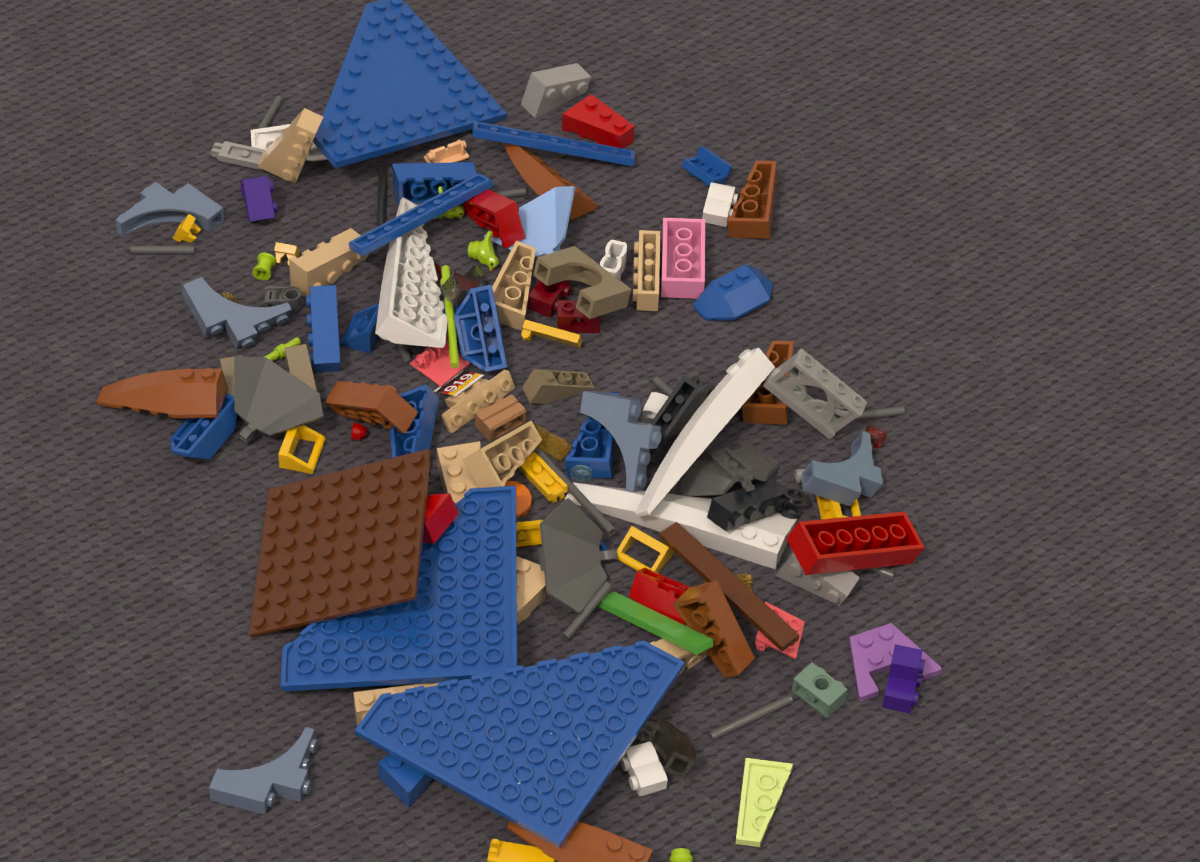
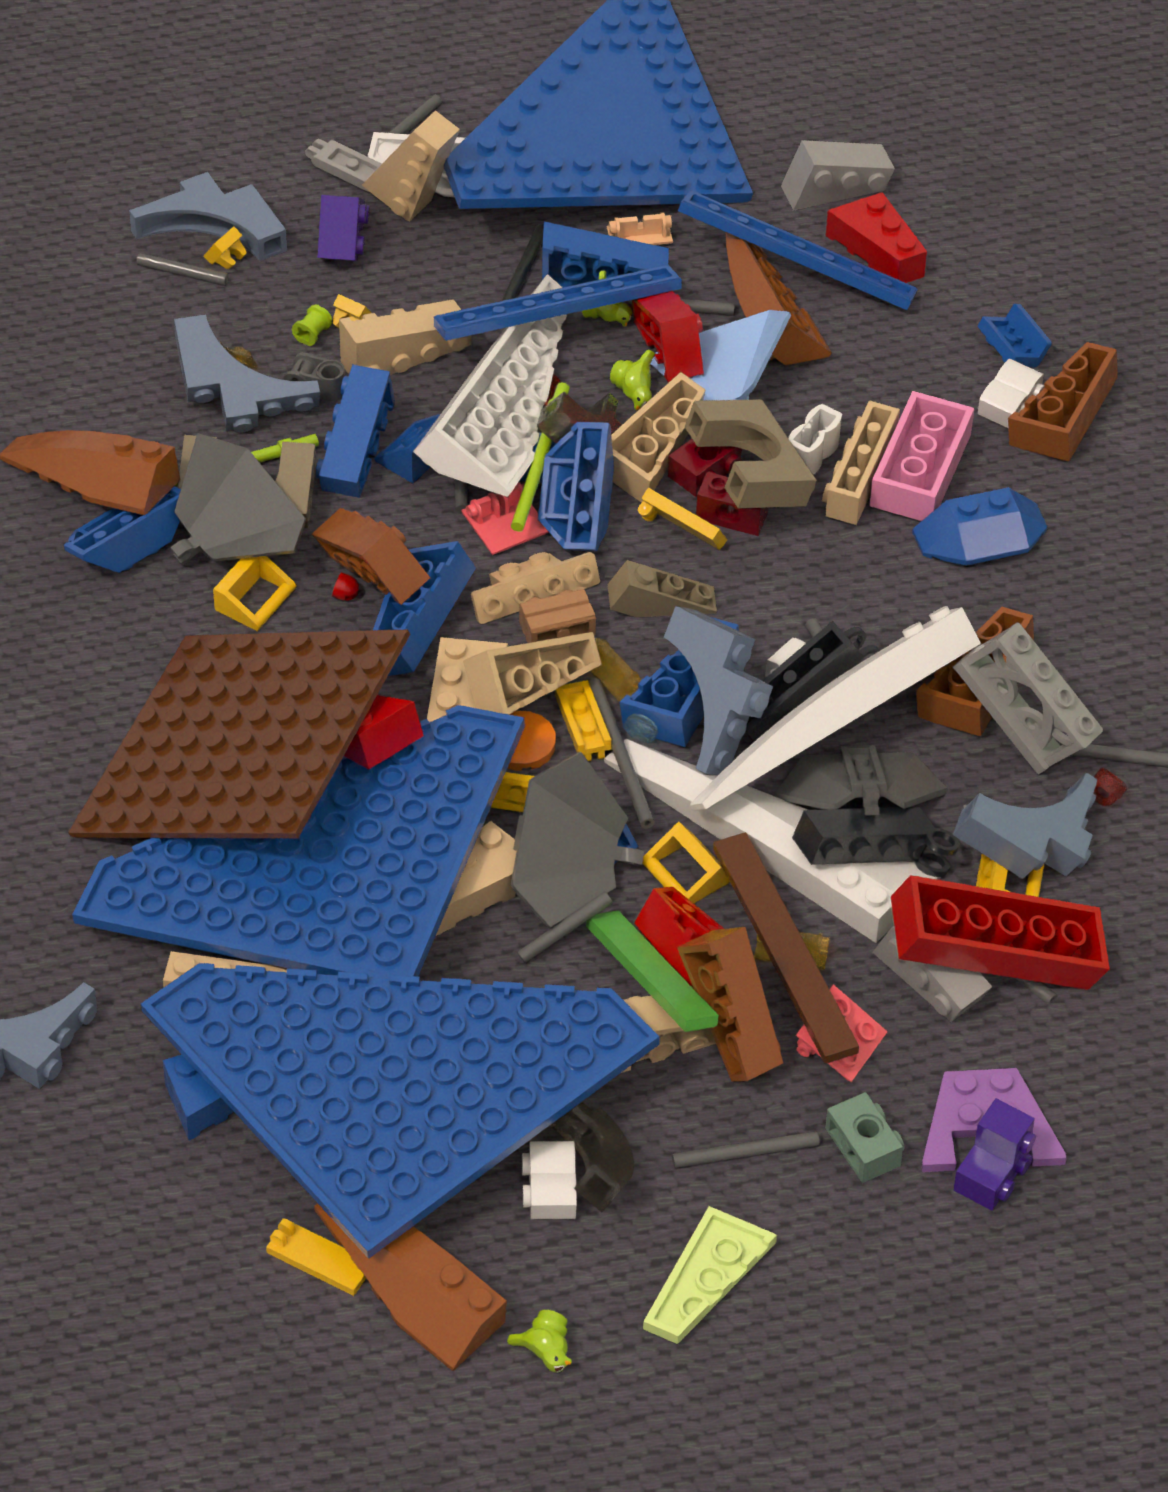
camera: 20 degrees right, 0 degrees up
sticker [434,370,484,396] -> none

